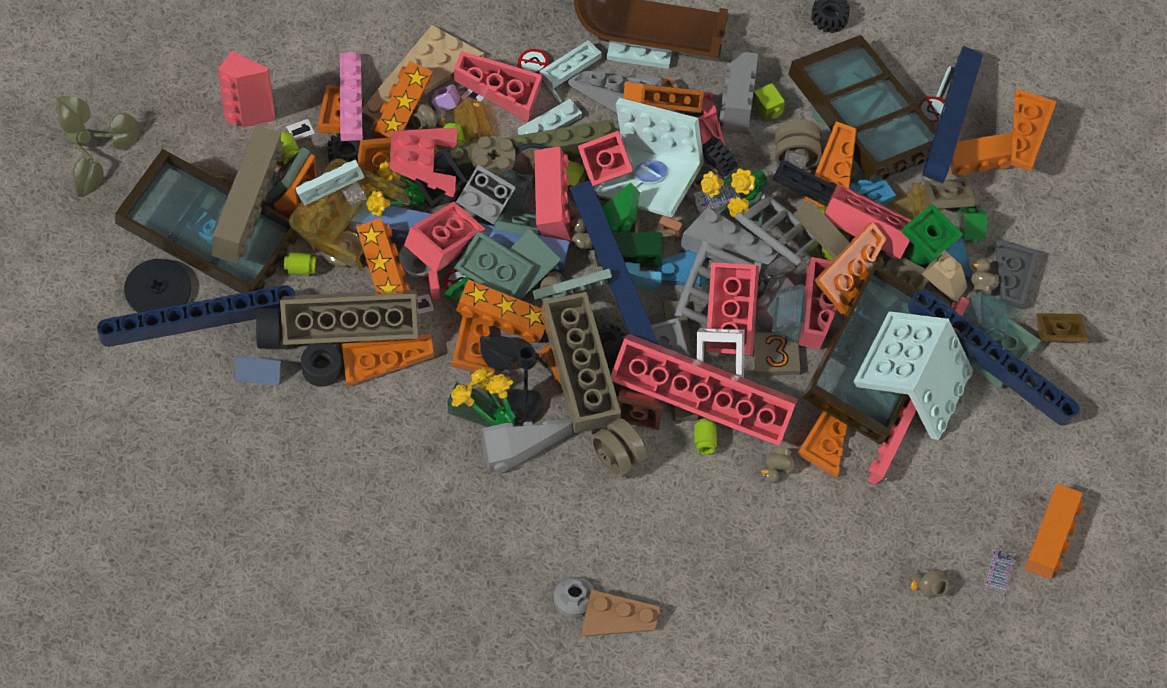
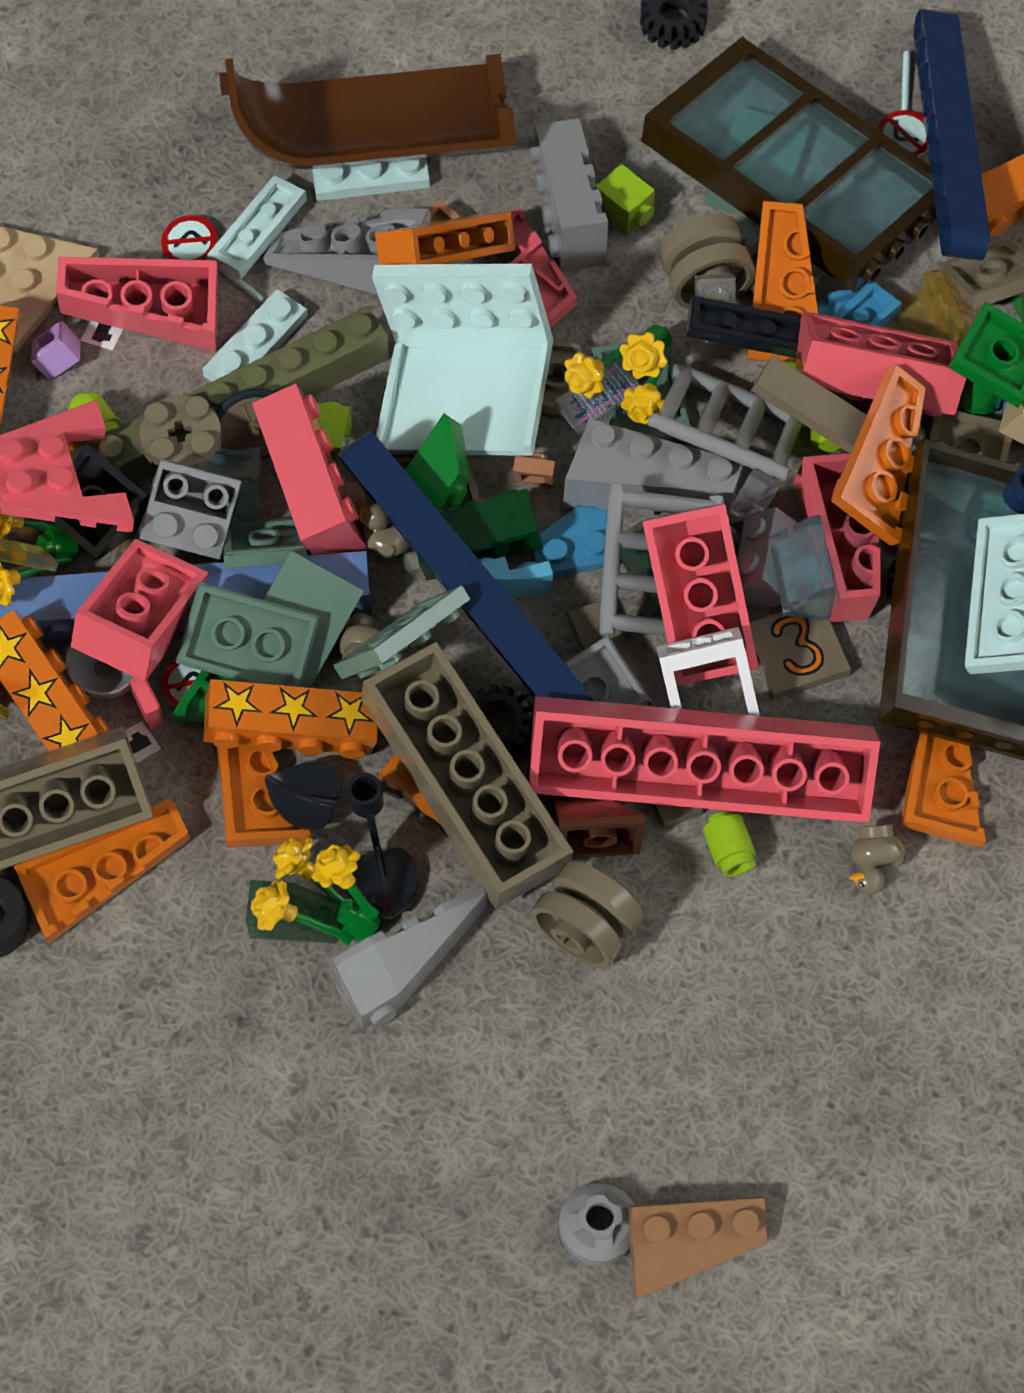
camera: 15 degrees left, 5 degrees up
dark tan animal [411,104,446,130] -> none
clear yellow panel [452,97,494,144] -> none
coral slope [578,131,633,187] -> none
piece [633,160,667,187] -> none
black tyre [702,136,738,177] -> none

